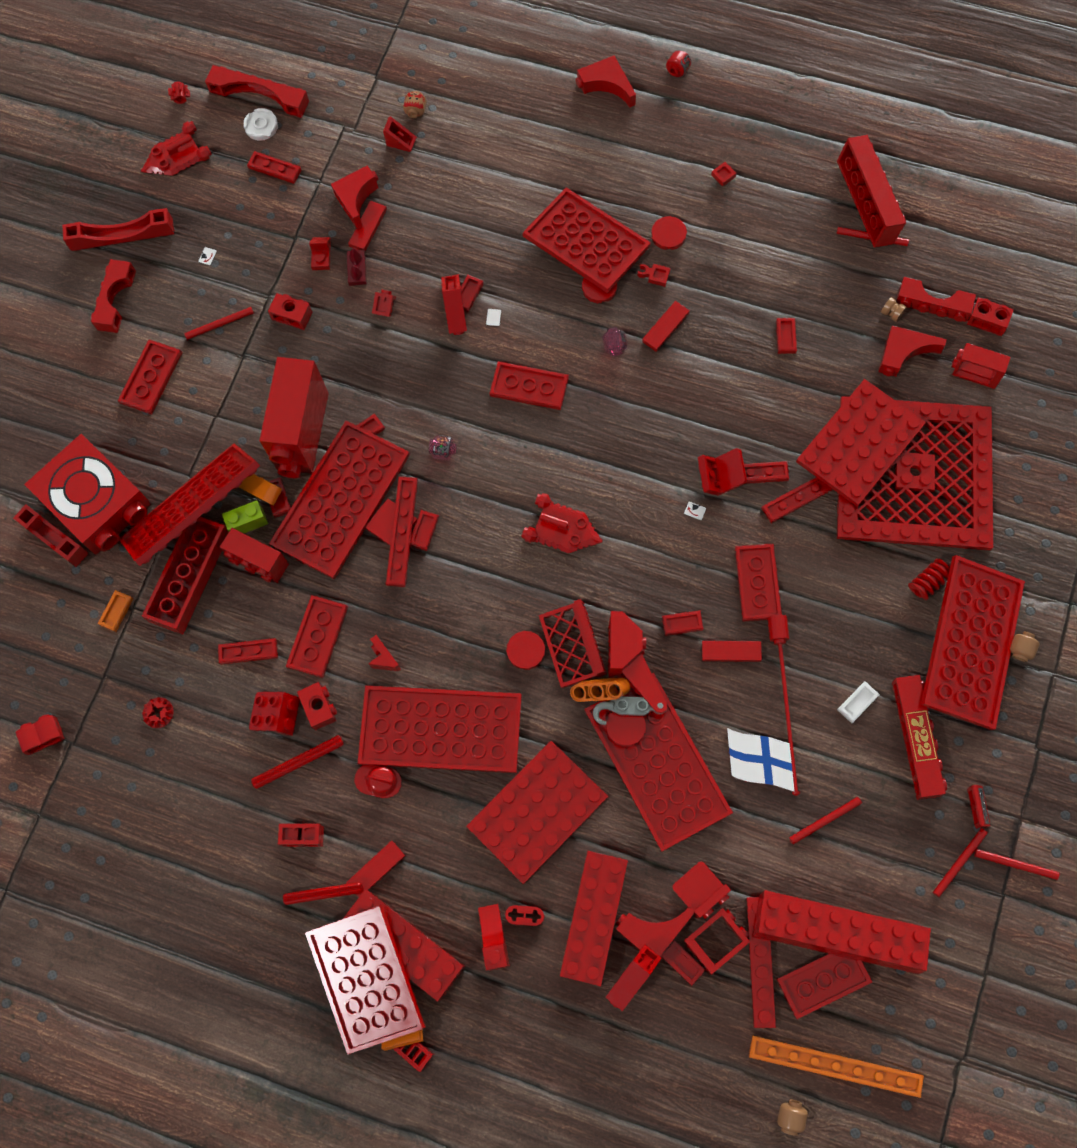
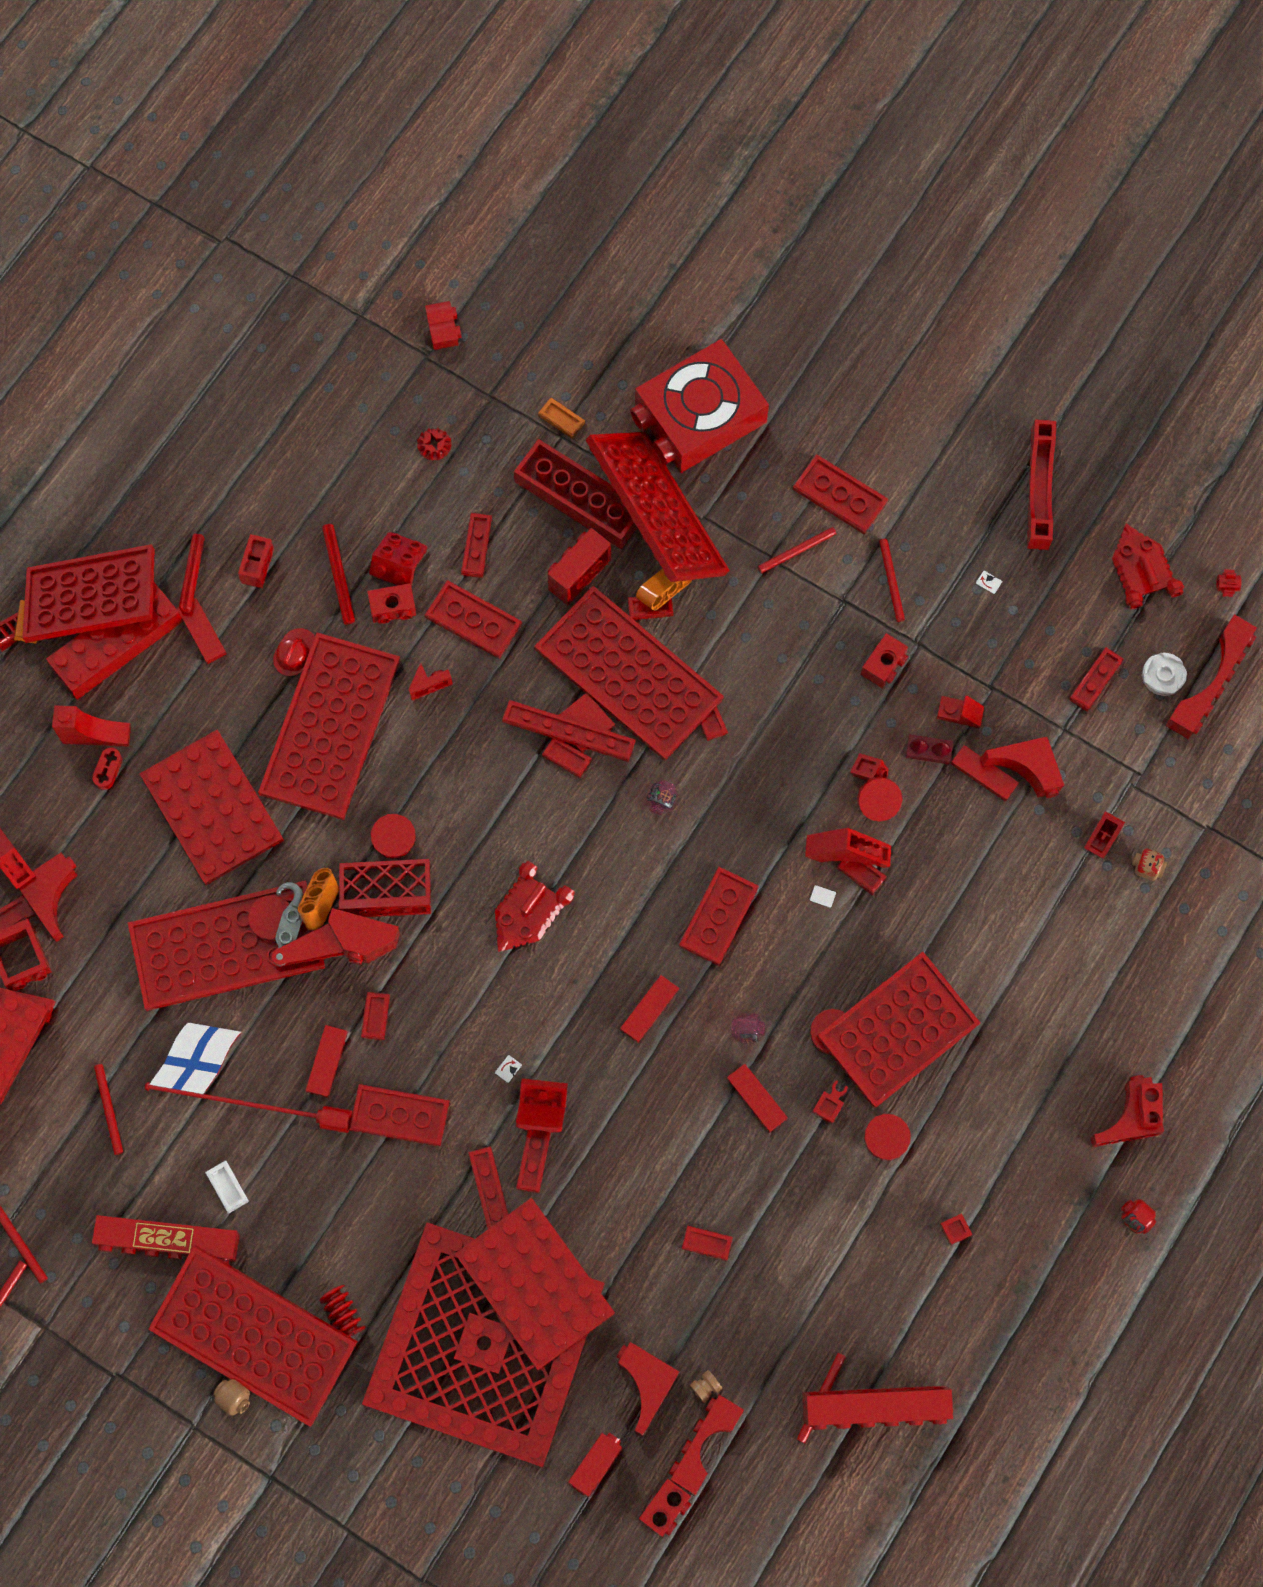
camera: 95 degrees right, 0 degrees up
red arch [13,504,89,567] -> none
red arch [91,259,136,333] -> none
lime brick [222,500,268,533] -> none
red brick [259,357,329,479] -> none
red brick [560,851,628,986] -> none
red bracket [672,861,731,919] -> none
red slope [967,785,990,829] -> none
none -> red tile [620,975,679,1043]
none -> red bar [757,527,837,574]
none -> red tile [857,776,903,822]
none -> red leg [1137,1083,1163,1127]

